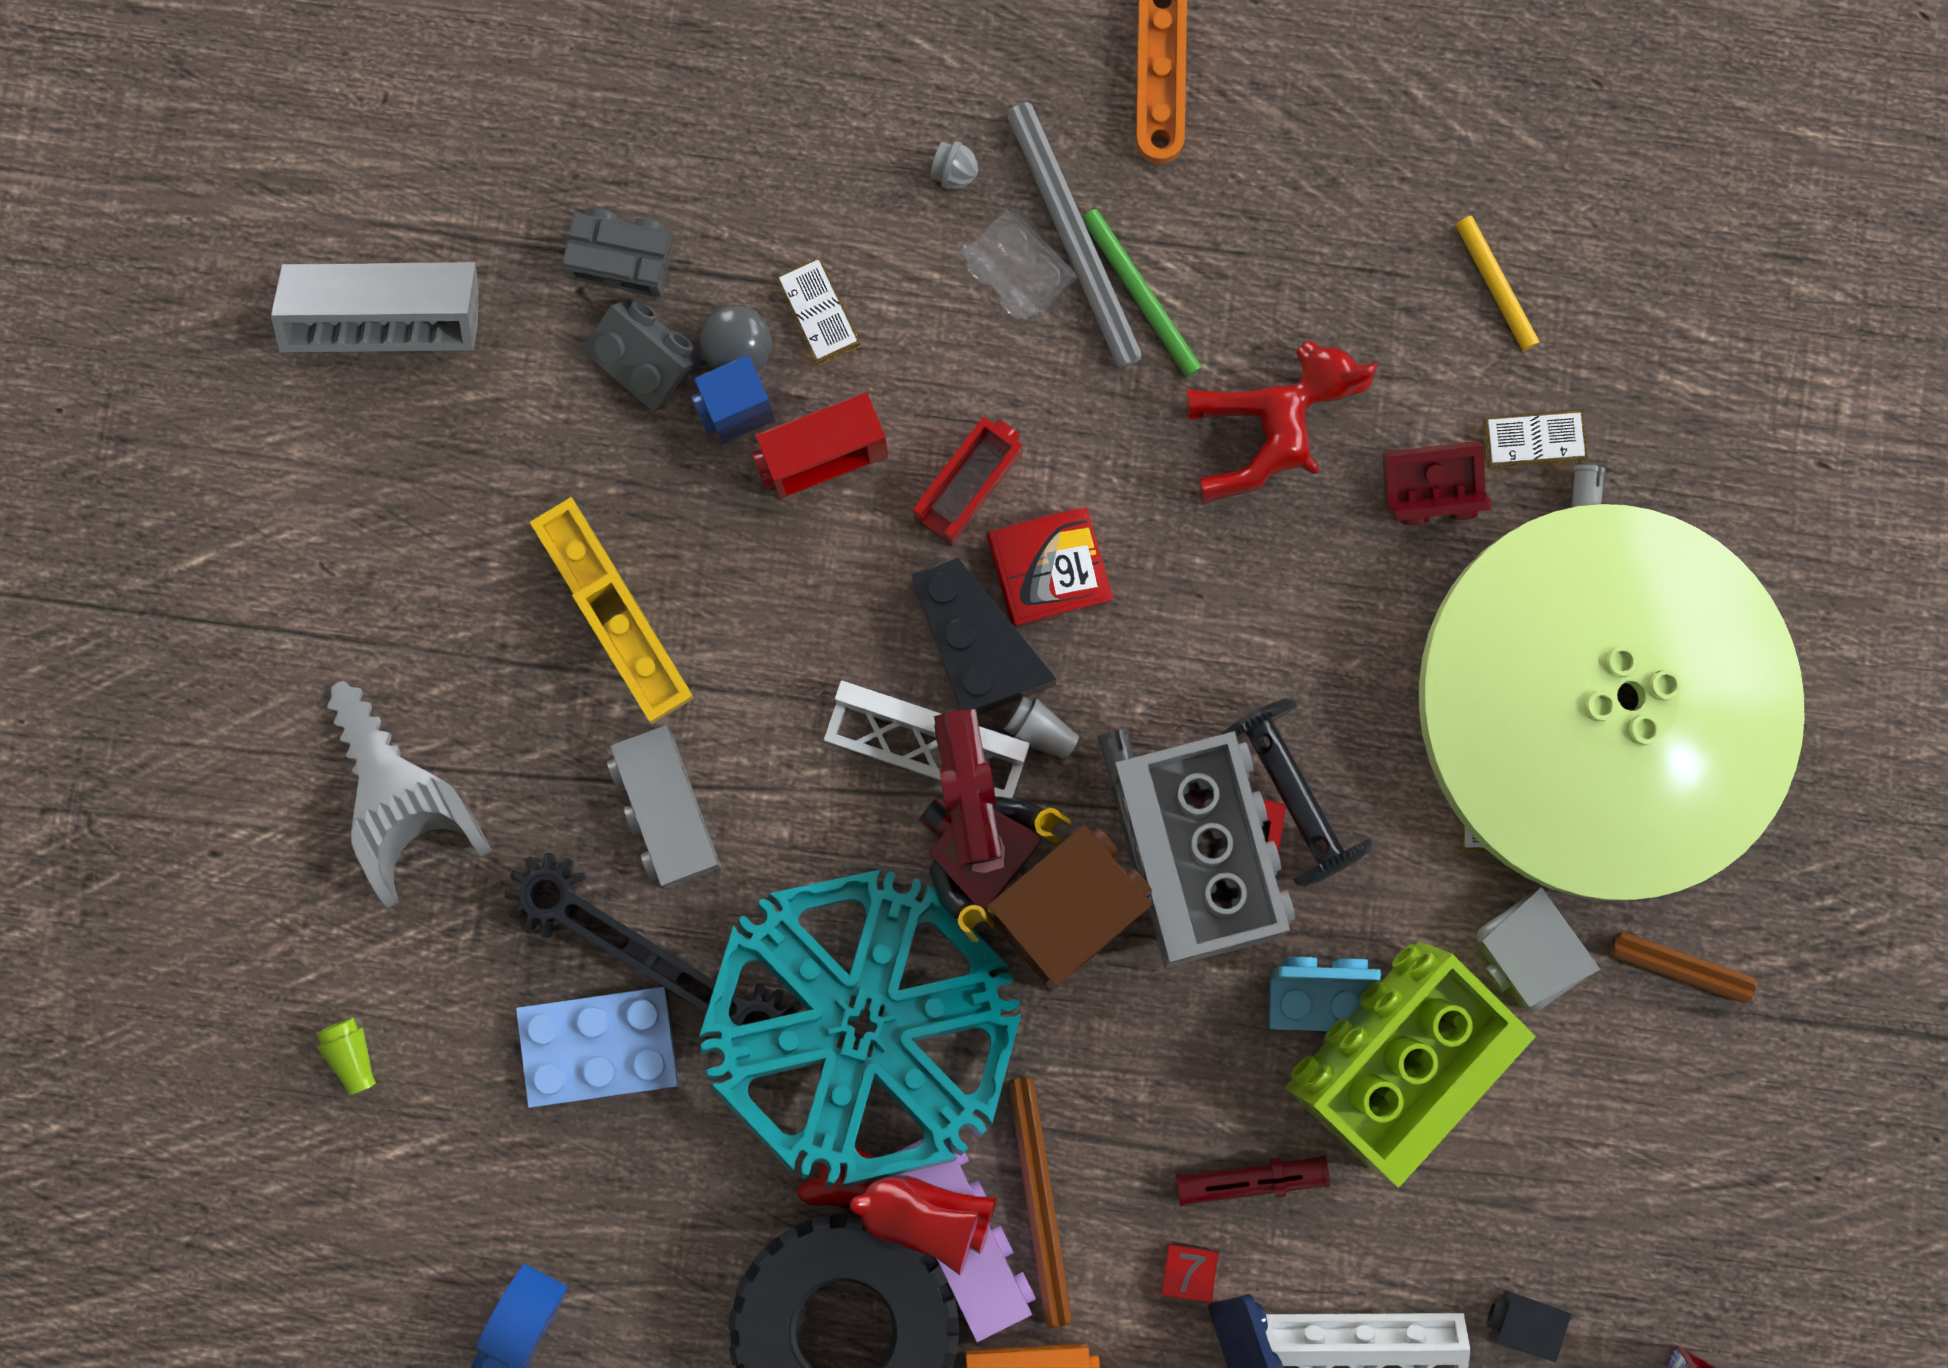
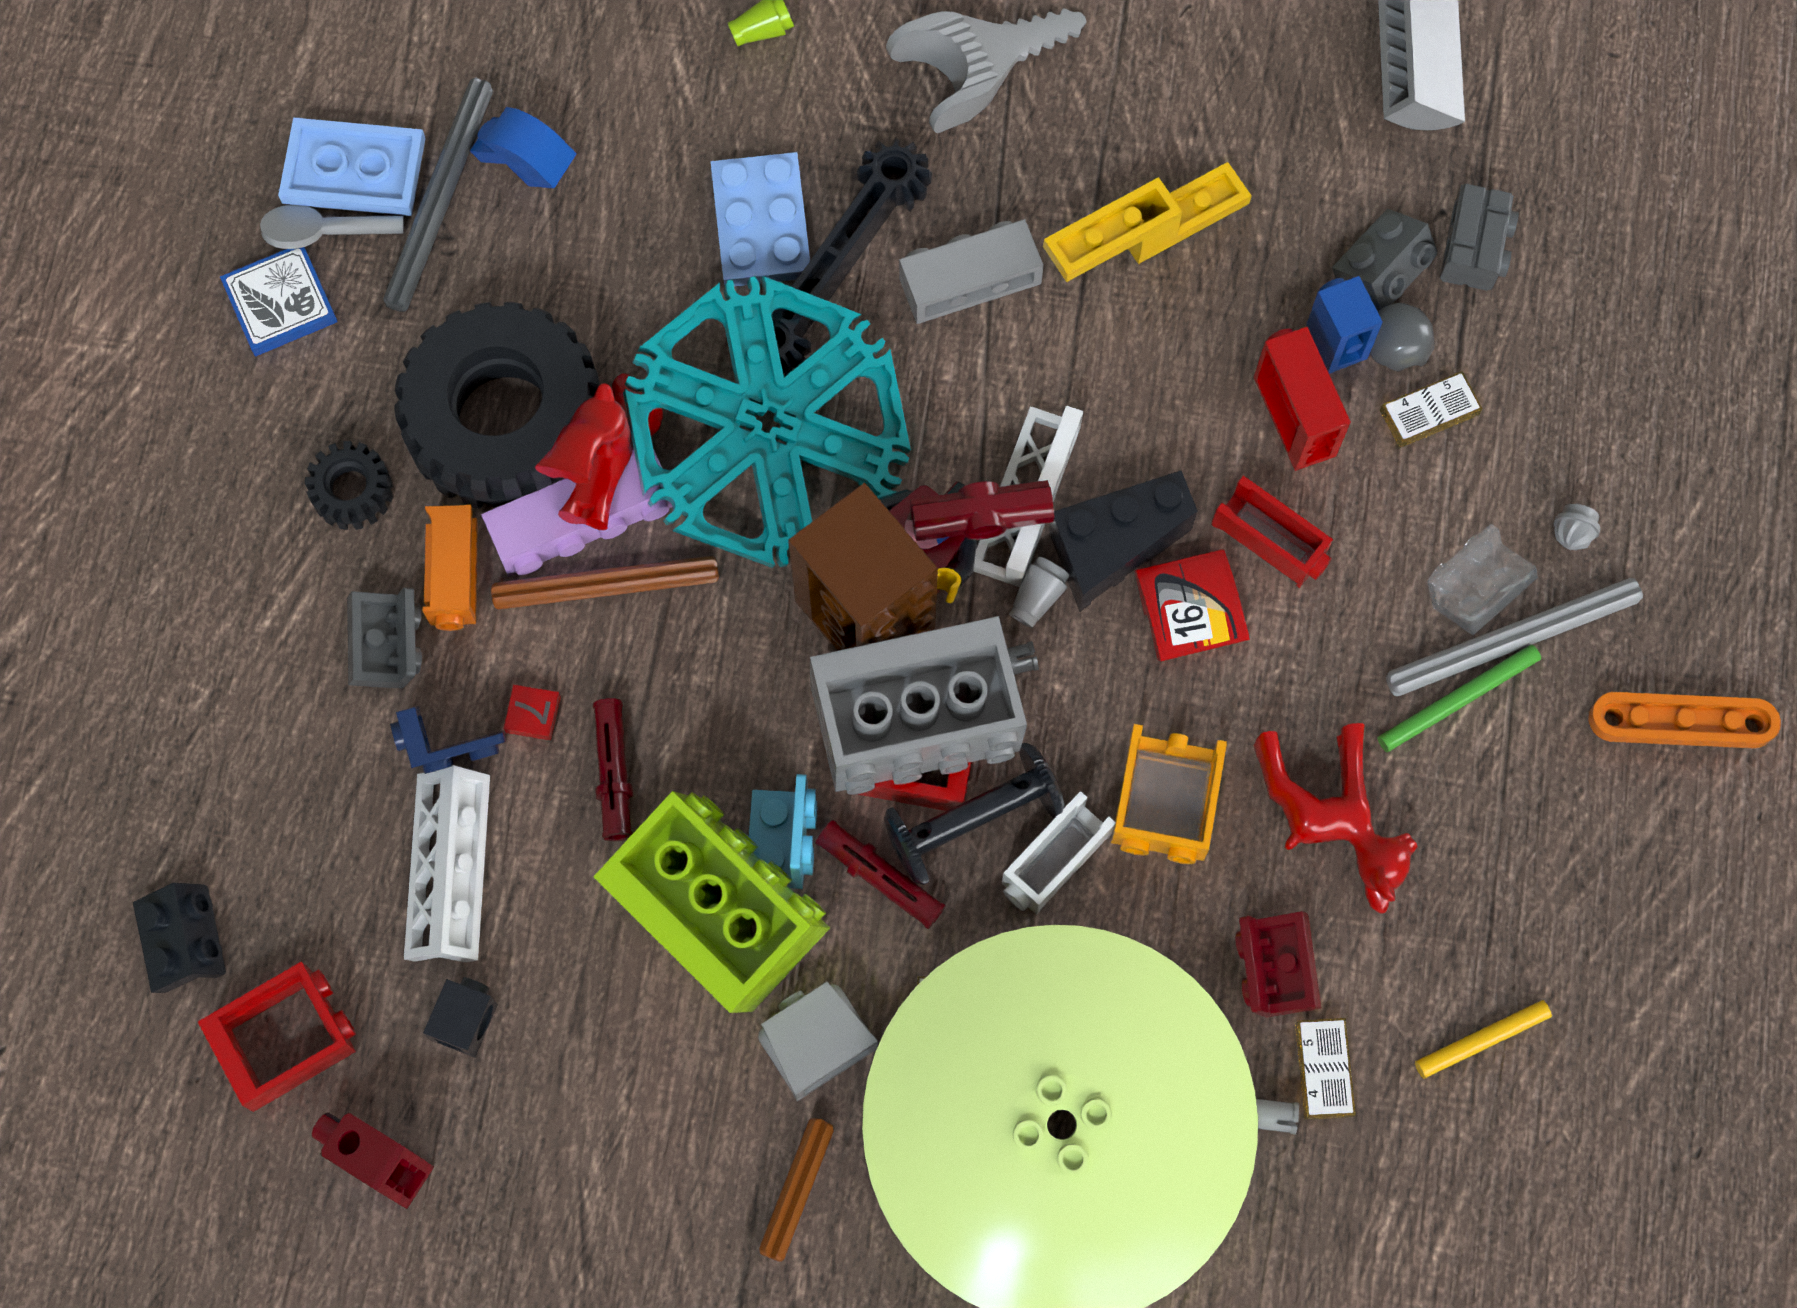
camera: 90 degrees right, 10 degrees down
none -> dark red pin [815,820,946,930]
none -> white window [1002,791,1116,915]
none -> window [1111,724,1227,864]

